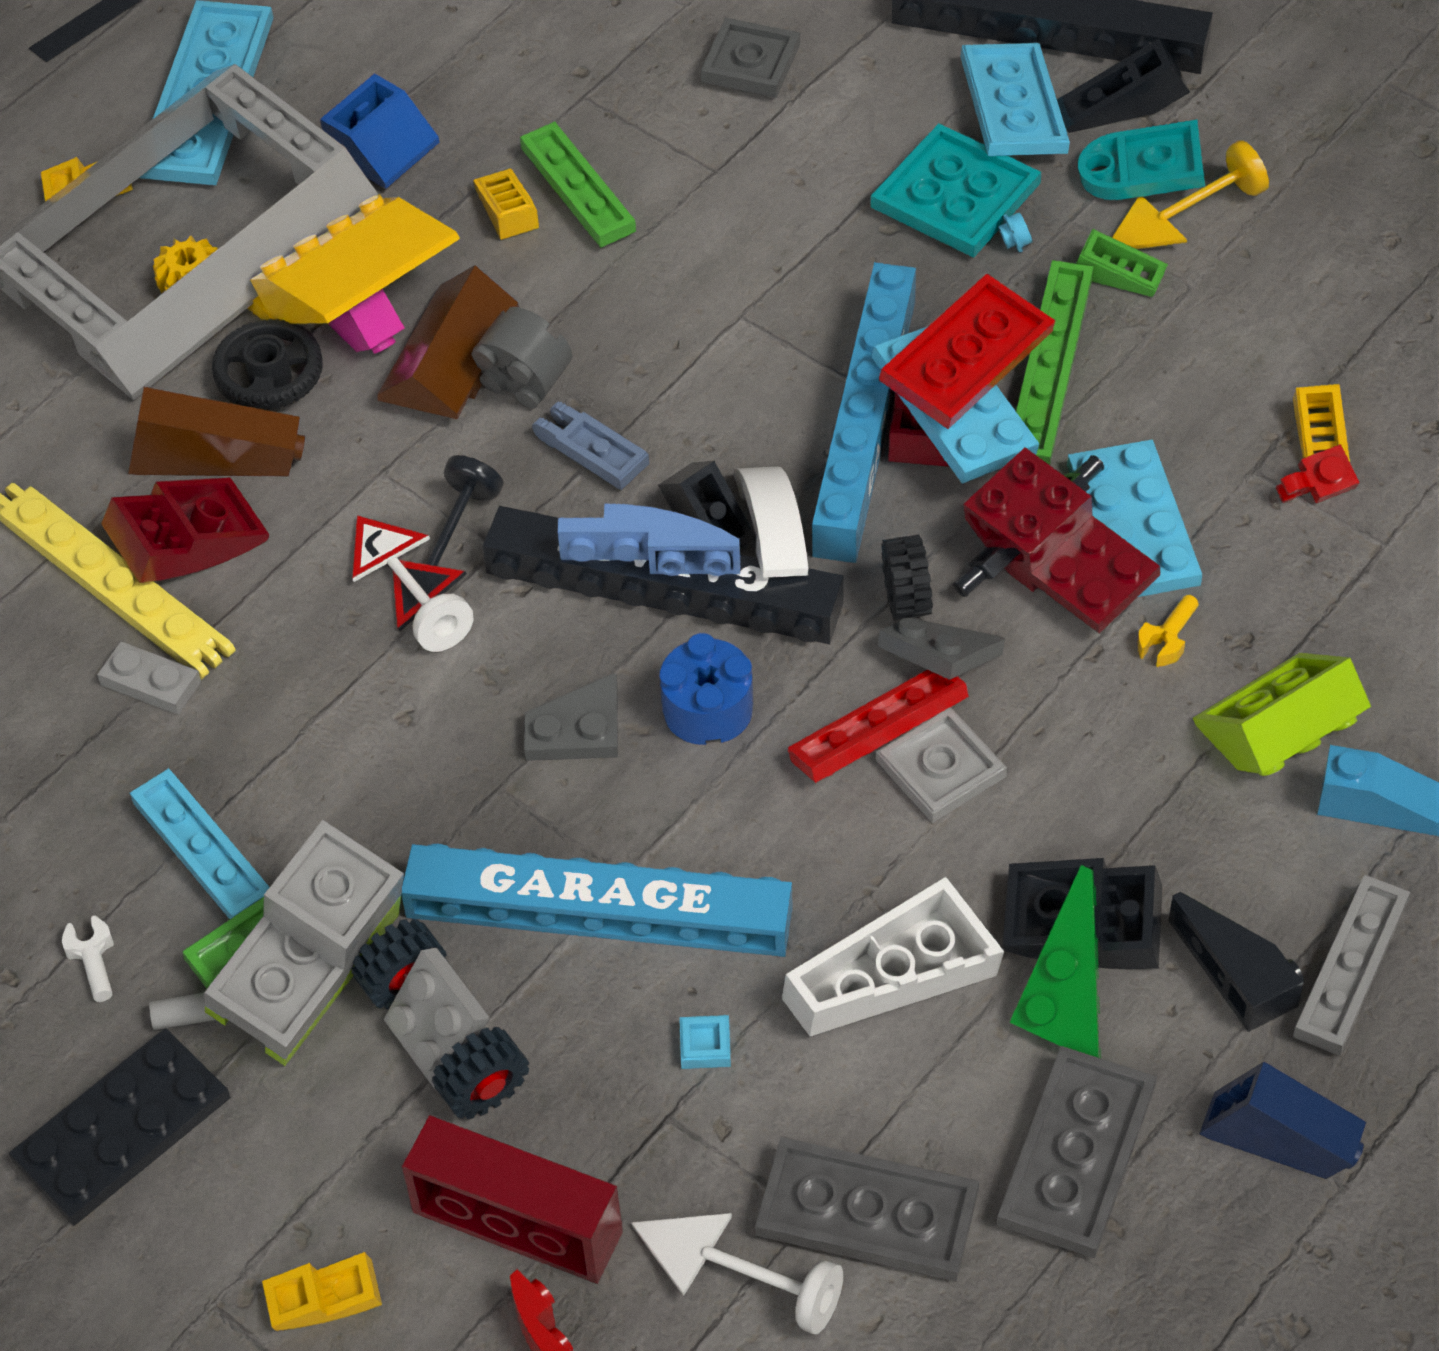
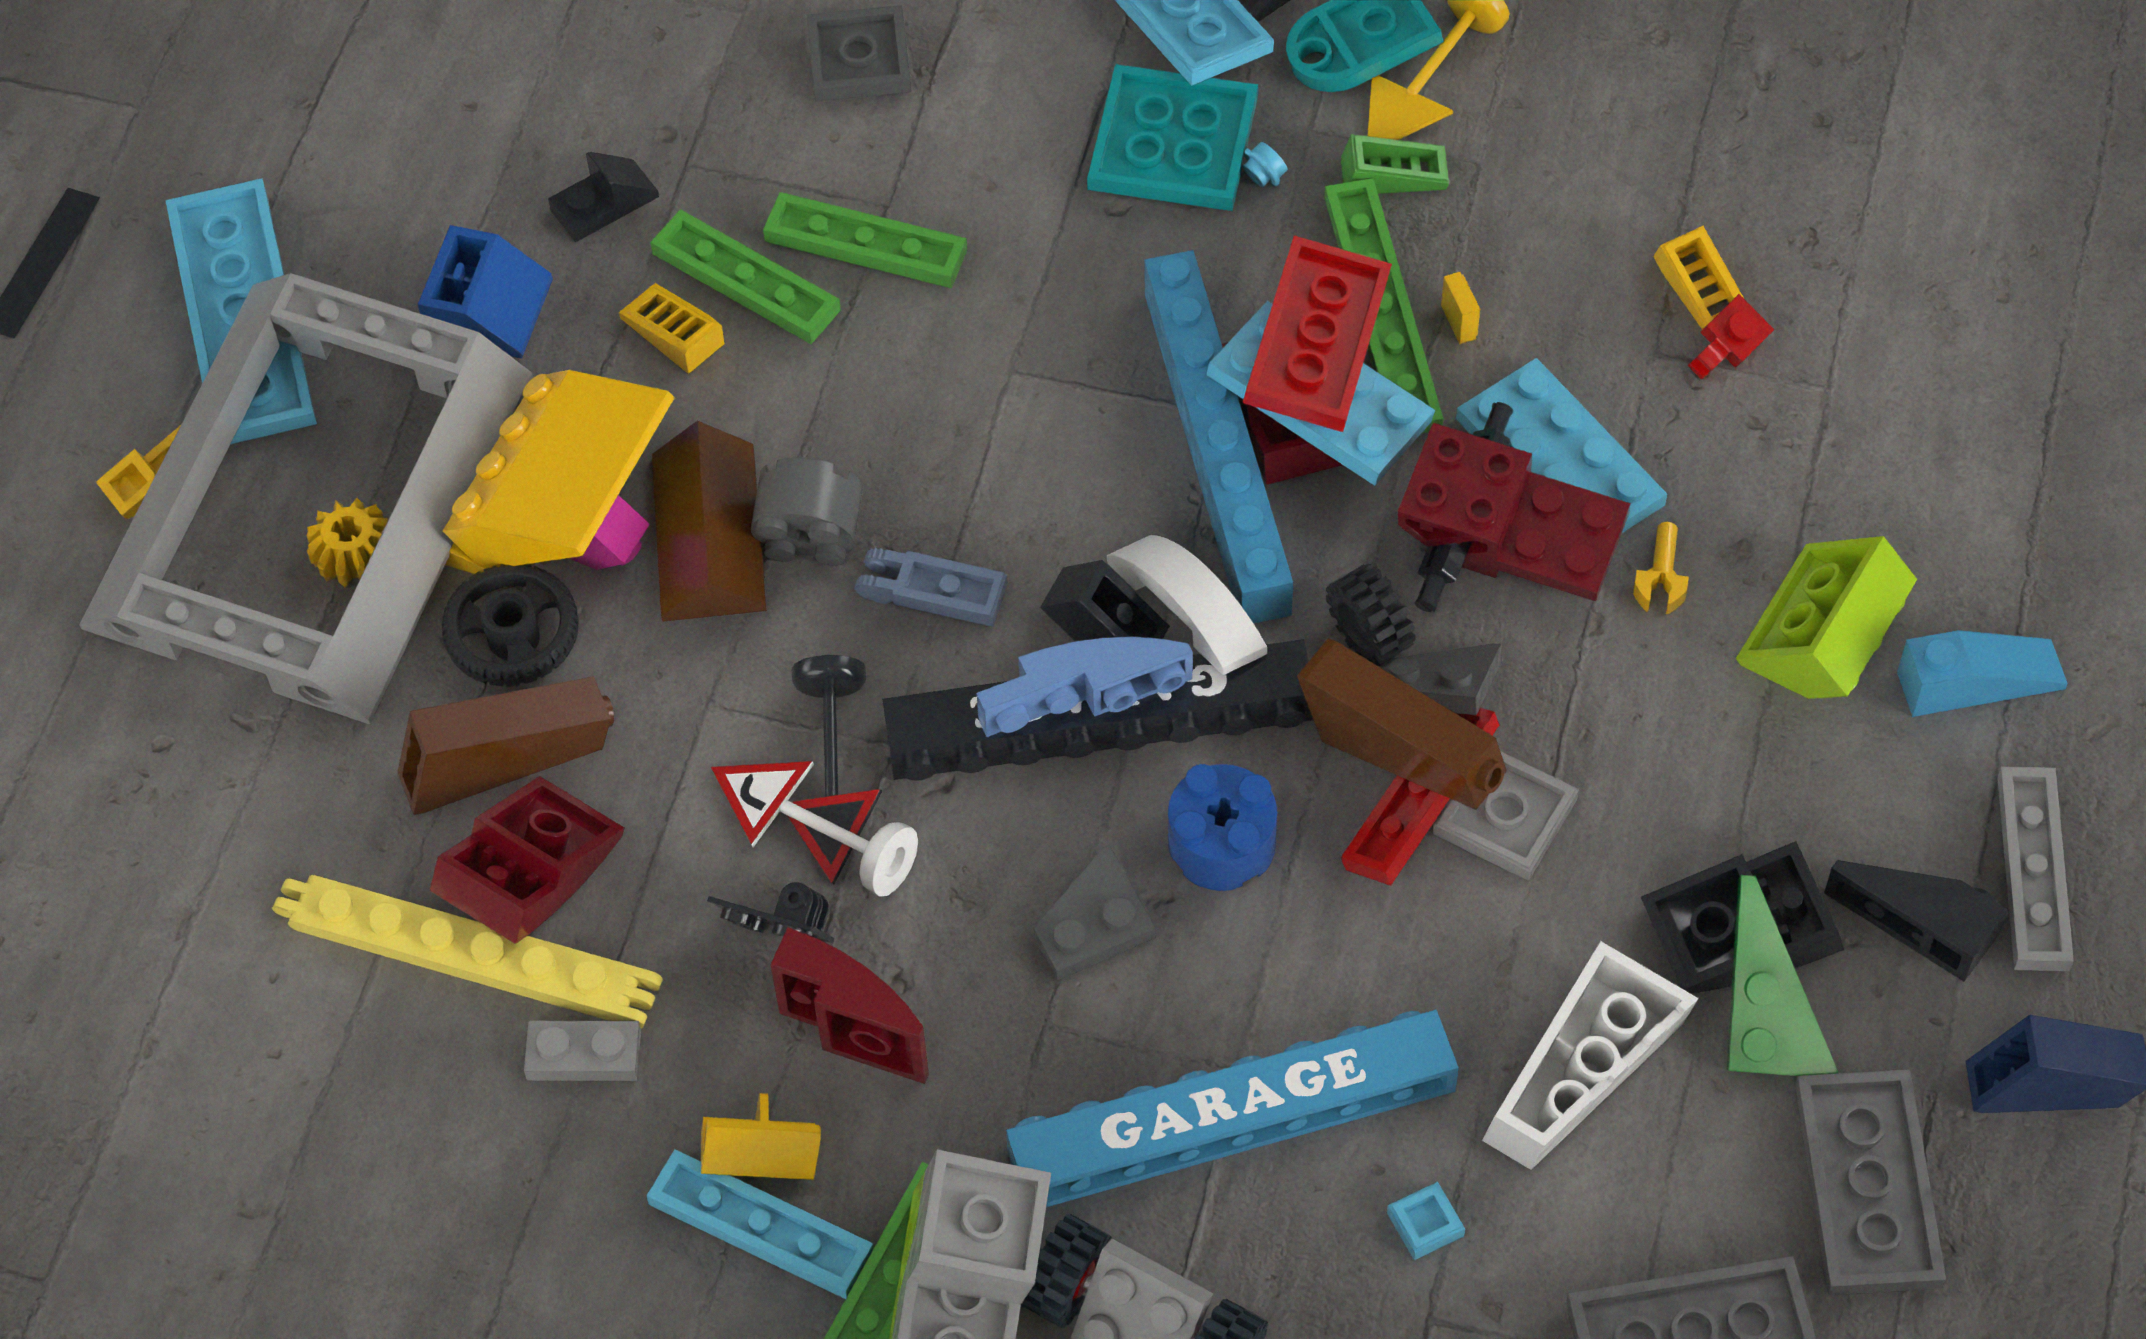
camera: 25 degrees left, 5 degrees up
none -> black slope [548,152,659,242]
none -> yellow panel [701,1093,821,1180]
none -> black hinge [707,882,834,943]
none -> bright green plate [763,192,967,288]
none -> dark red slope [770,927,929,1084]
none -> reddish brown slope [1297,638,1507,810]
none -> yellow tile [1441,272,1480,344]

